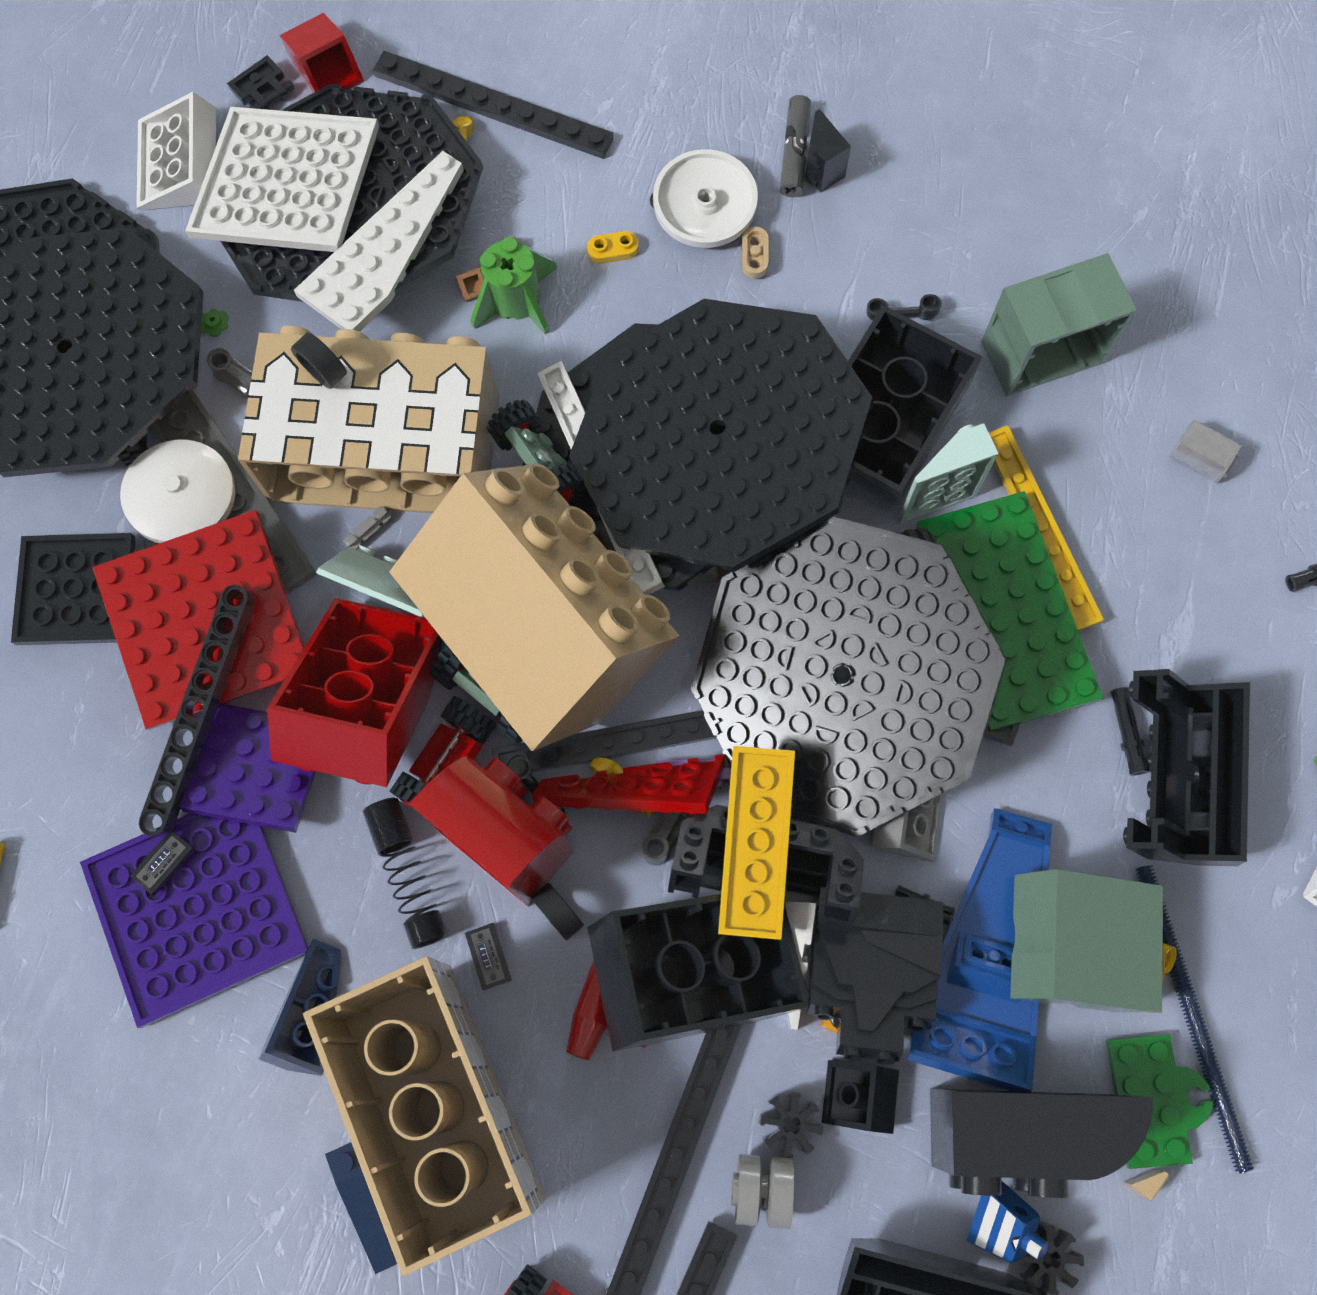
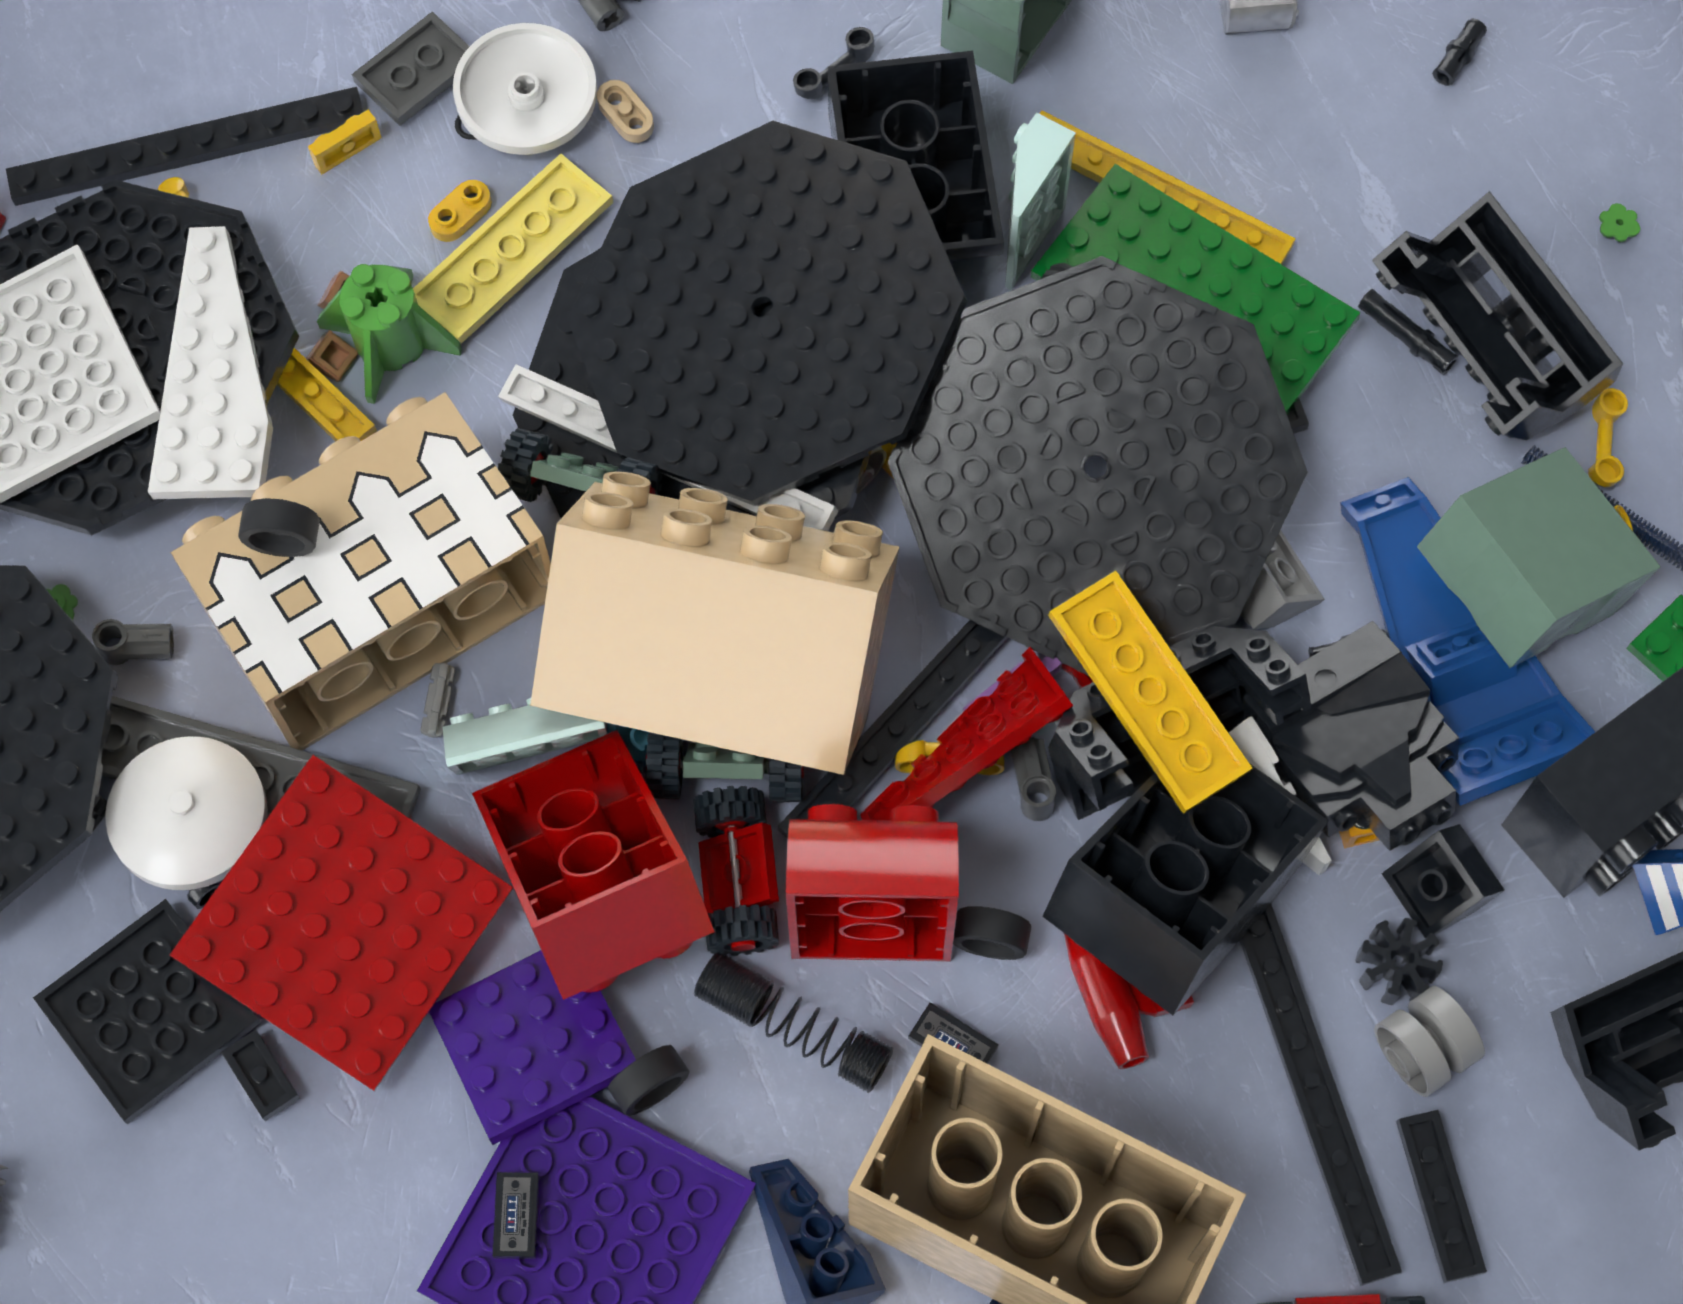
camera: 40 degrees left, 5 degrees down
black beam [139,584,256,836] -> none
none -> black plate [221,1029,300,1121]
none -> yellow plate [277,348,377,442]
none -> yellow plate [308,109,382,175]
none -> dark grey plate [352,11,470,126]
none -> light yellow plate [413,153,613,344]
none -> black tyre [608,1045,690,1116]
none -> yellow bar [1588,388,1628,487]

